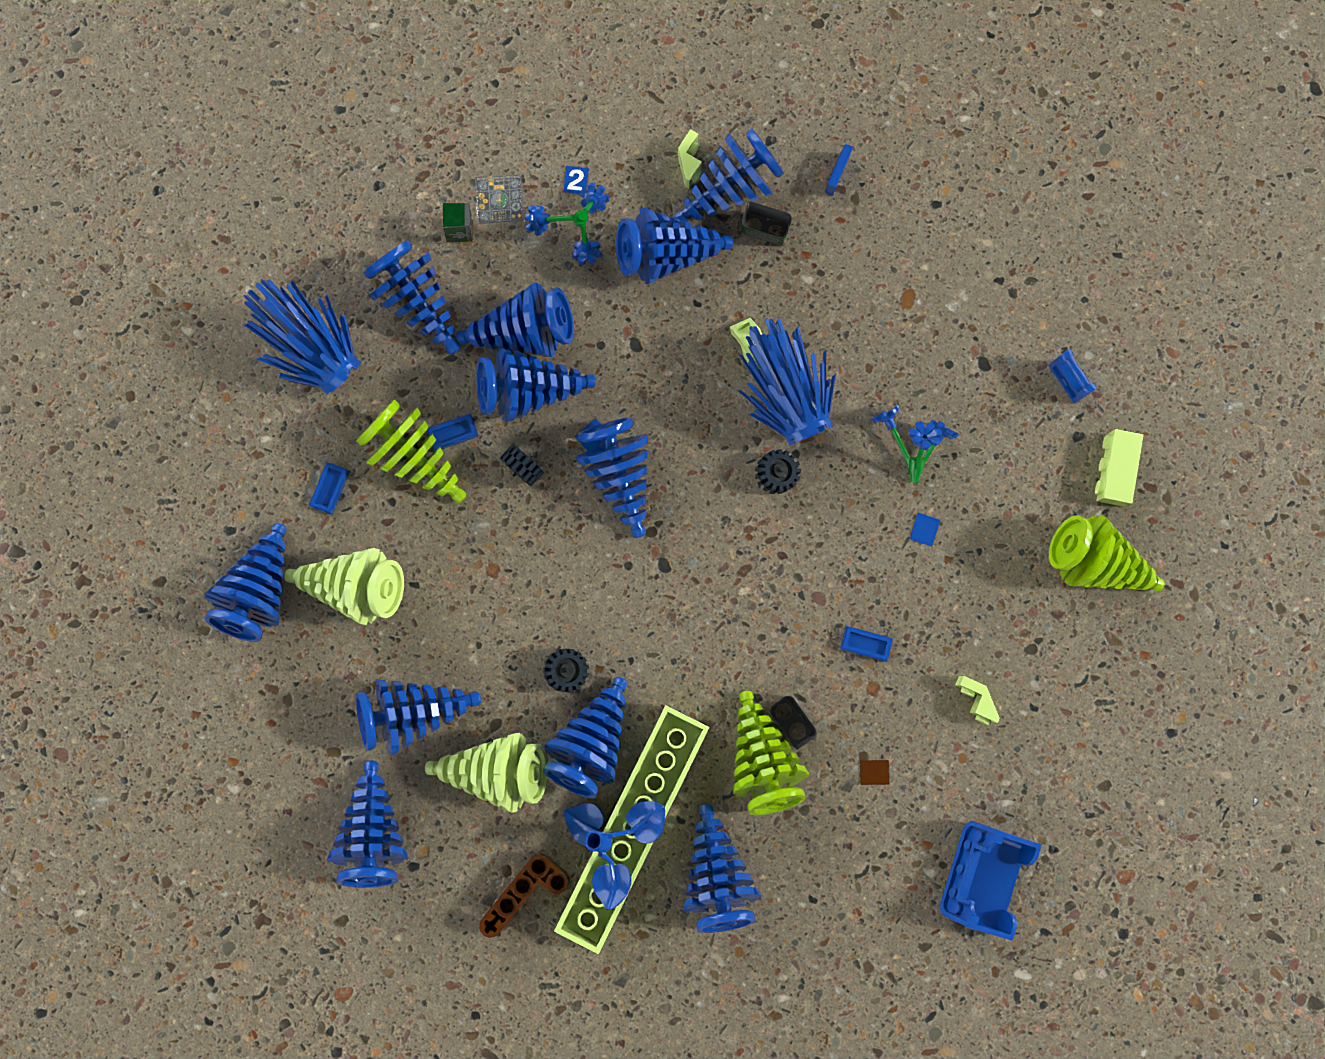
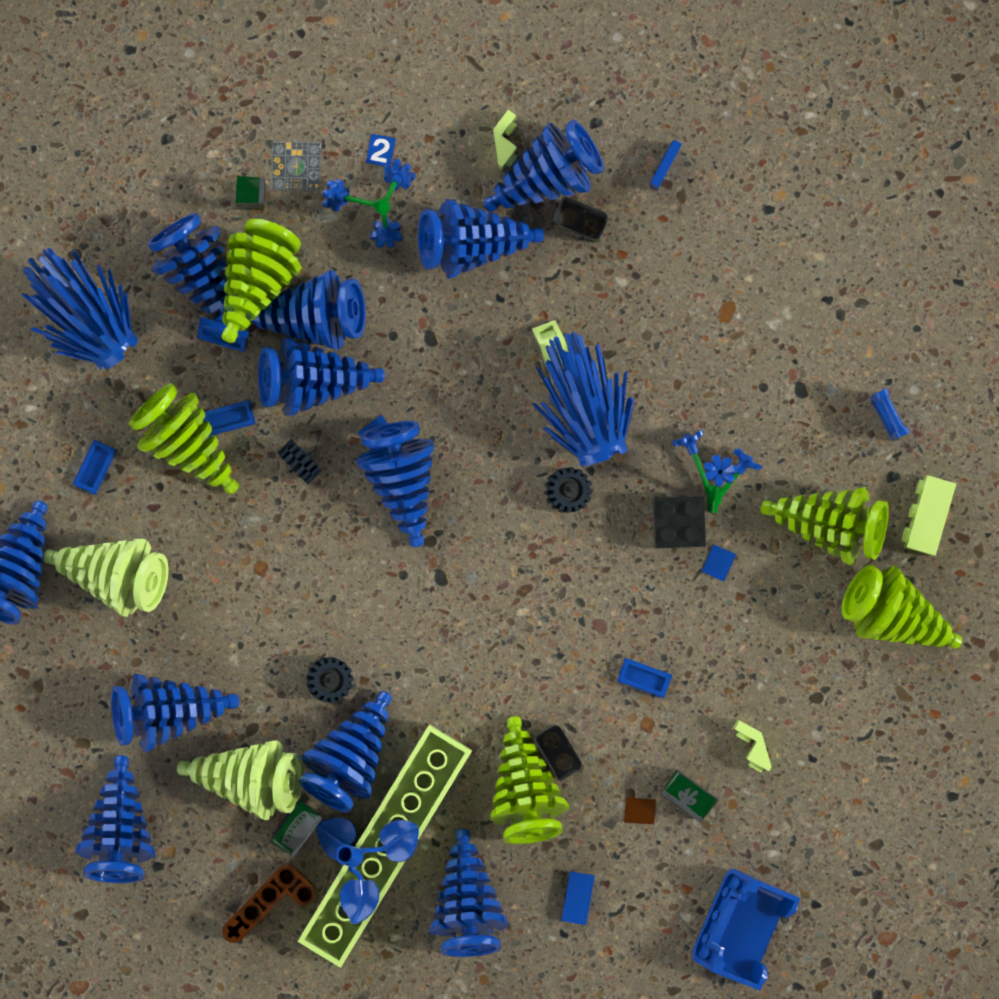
camera: 10 degrees right, 5 degrees up
none -> blue tile [197,317,249,352]
none -> lime plant [221,219,302,343]
none -> piece [270,799,322,857]
none -> blue tile [561,871,595,925]
none -> pearl dark grey brick [653,496,706,549]
none -> dark green piece [661,769,718,822]
none -> lime plant [760,487,889,566]

